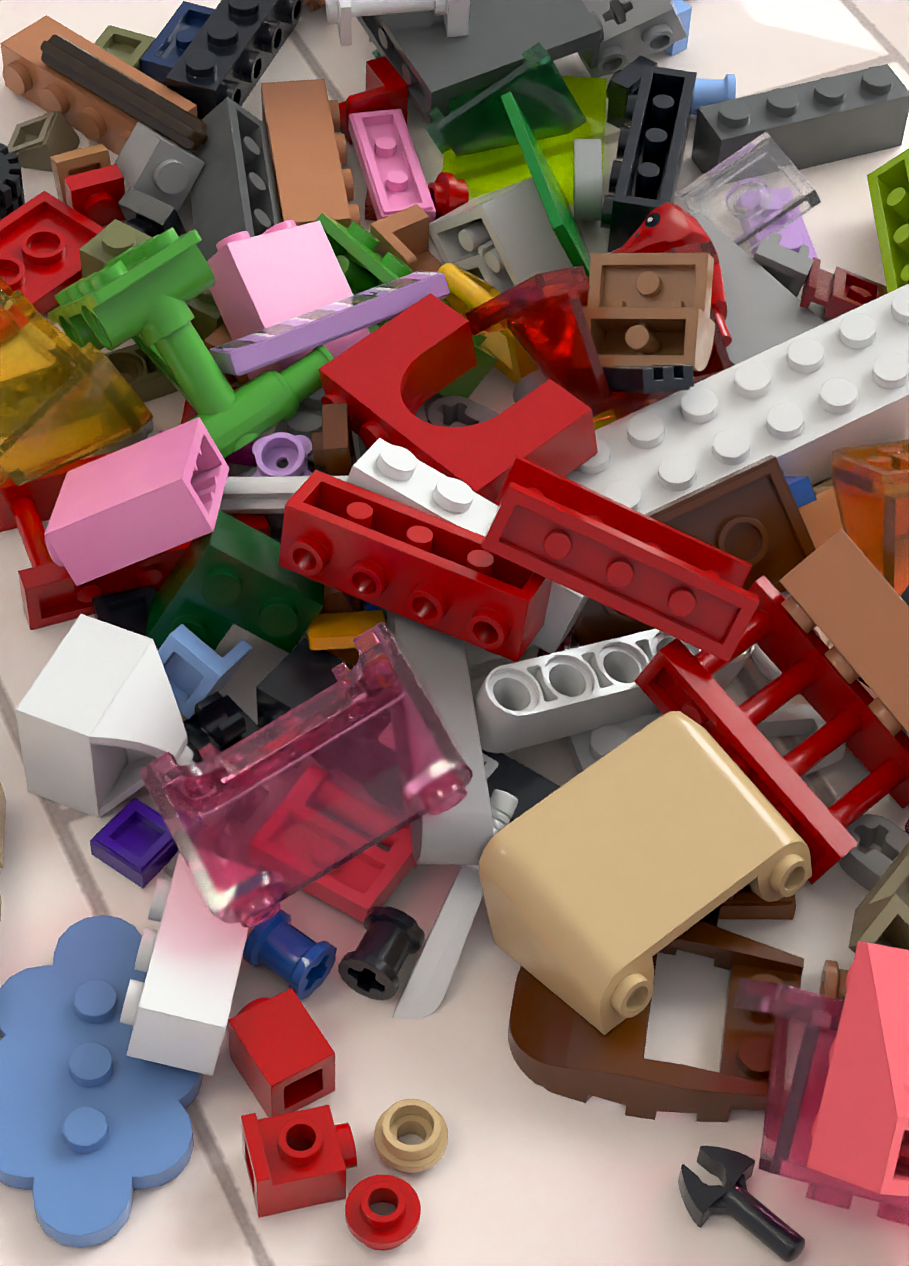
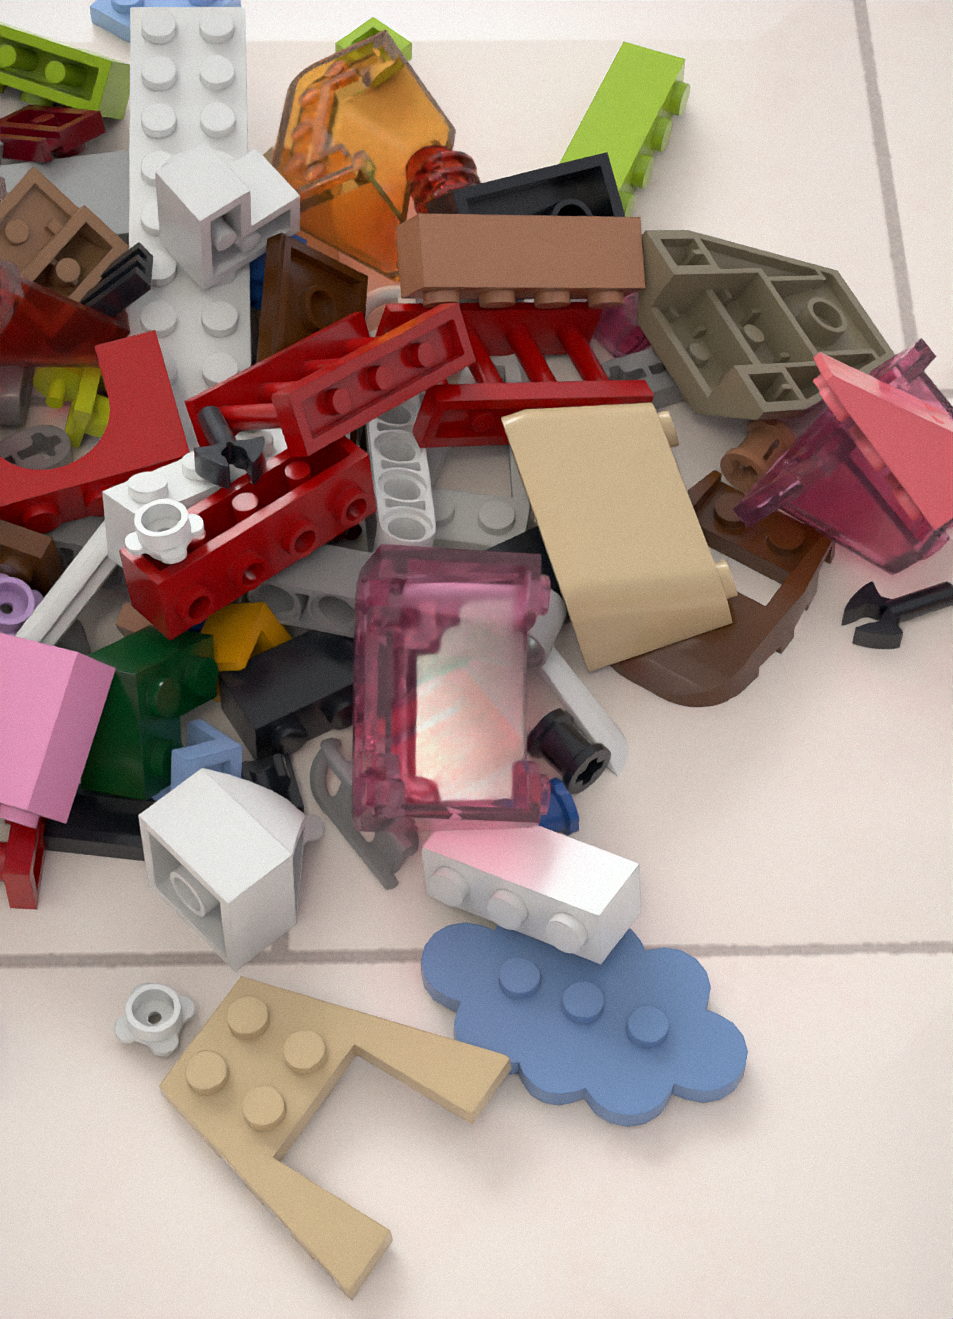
camera: 65 degrees left, 5 degrees up
dark purple tile [90,797,187,888] -> none
red brick [228,988,335,1117] -> none
red brick [241,1105,357,1218] -> none
red plate [345,1175,421,1250] -> none
tan plate [374,1099,448,1173] -> none
none -> white plate [125,499,204,564]
none -> white brick [155,141,300,291]
none -> black bar [194,406,266,489]

